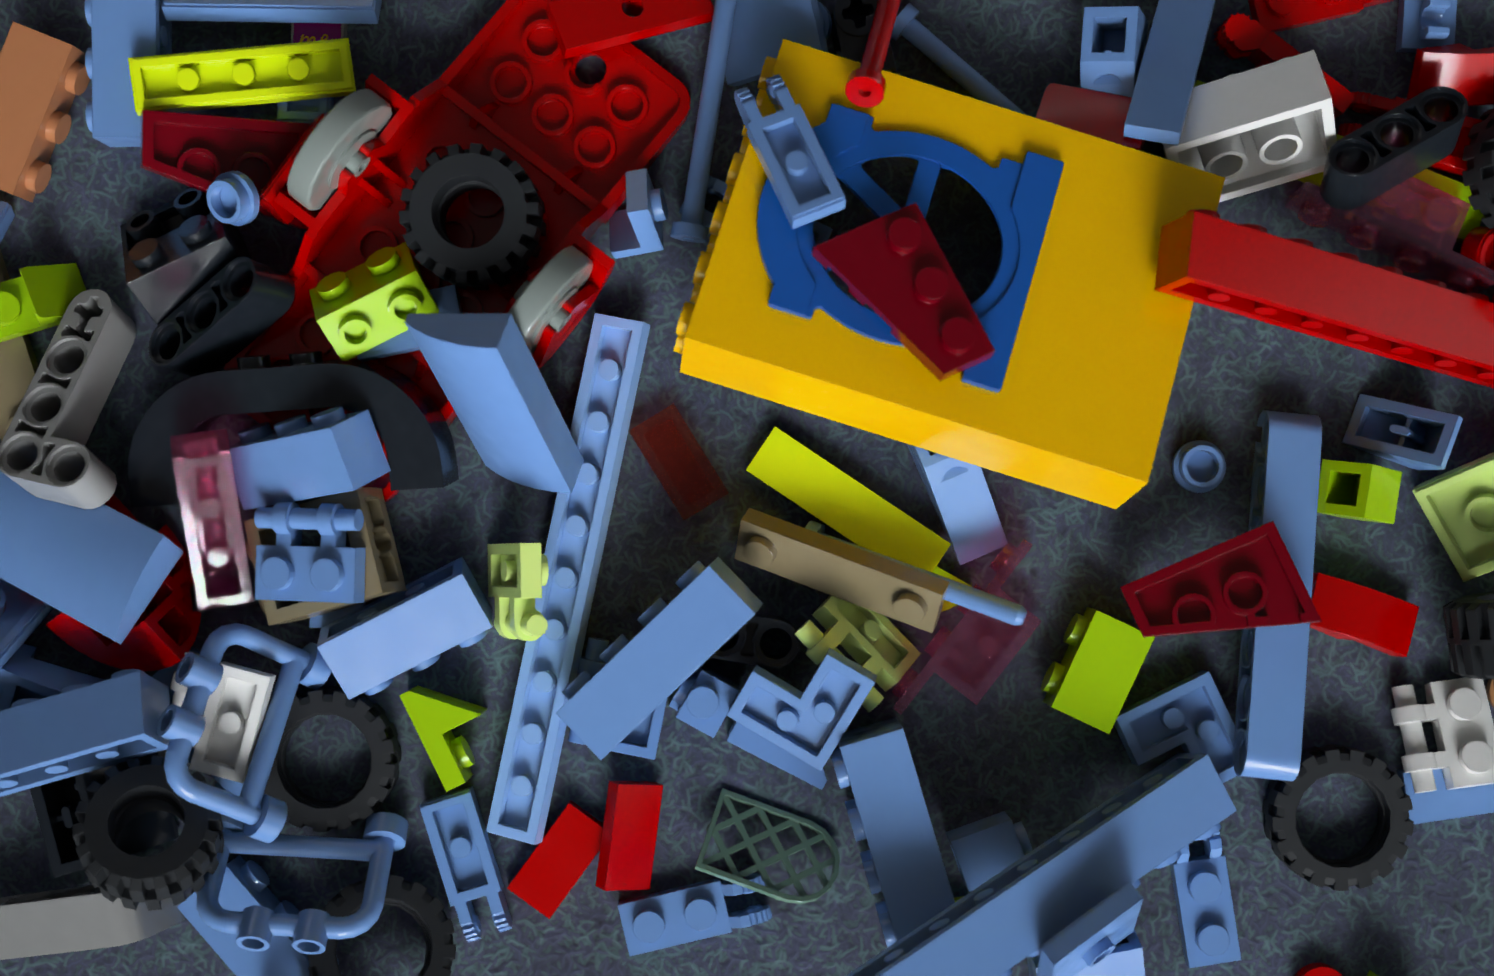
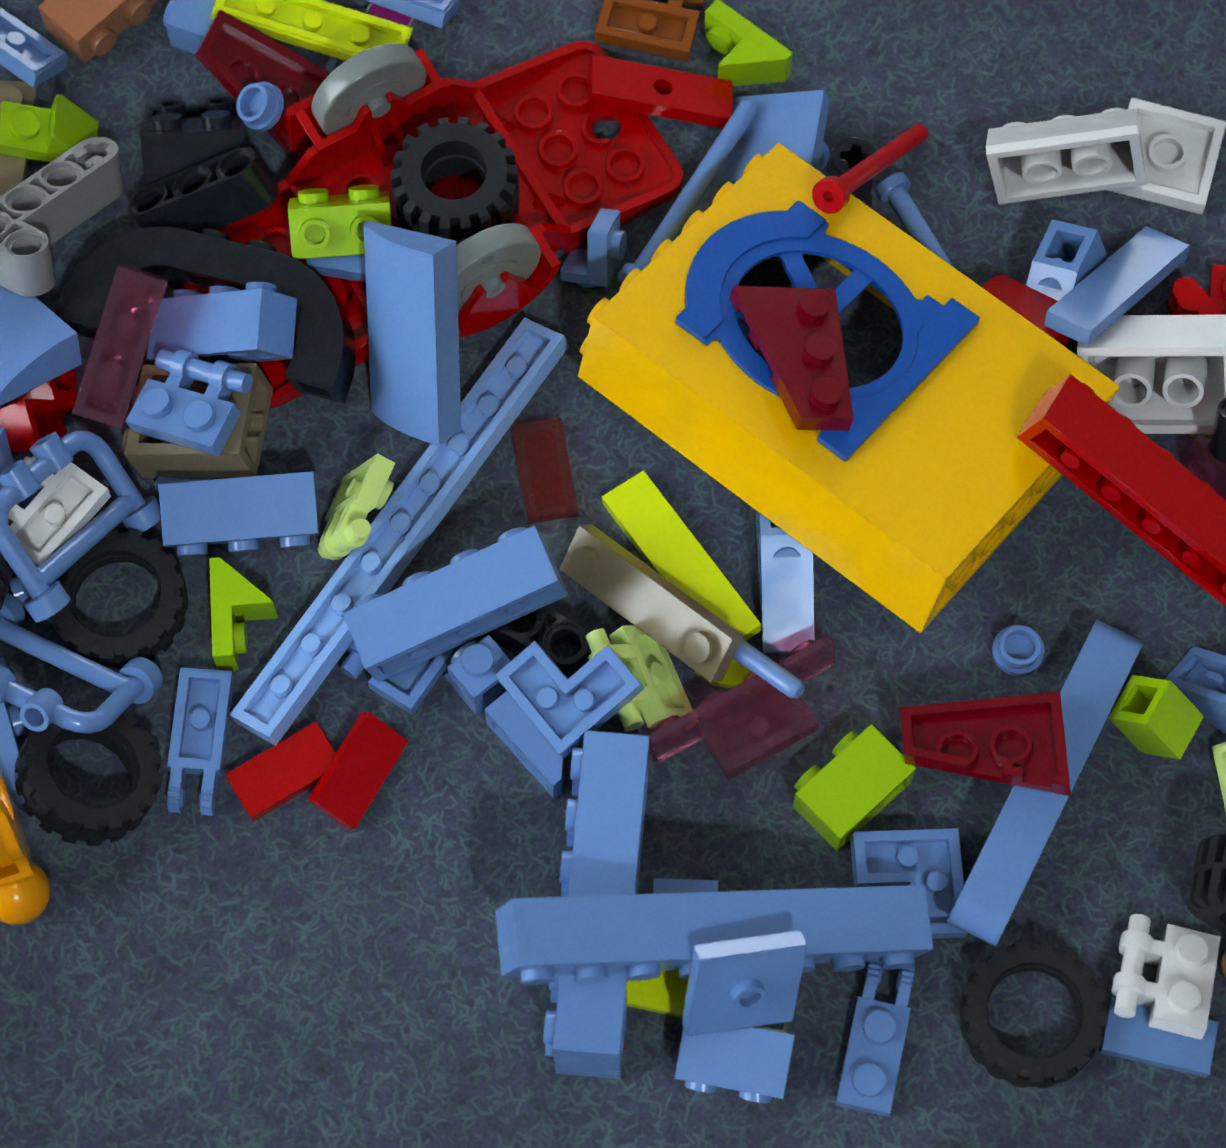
camera: 20 degrees right, 20 degrees down
medium blue hinge [617,872,772,957] -> none
sand green window [694,788,840,904] -> none
medium blue hinge [733,74,846,229] -> none
red slope [1310,573,1419,657] -> none

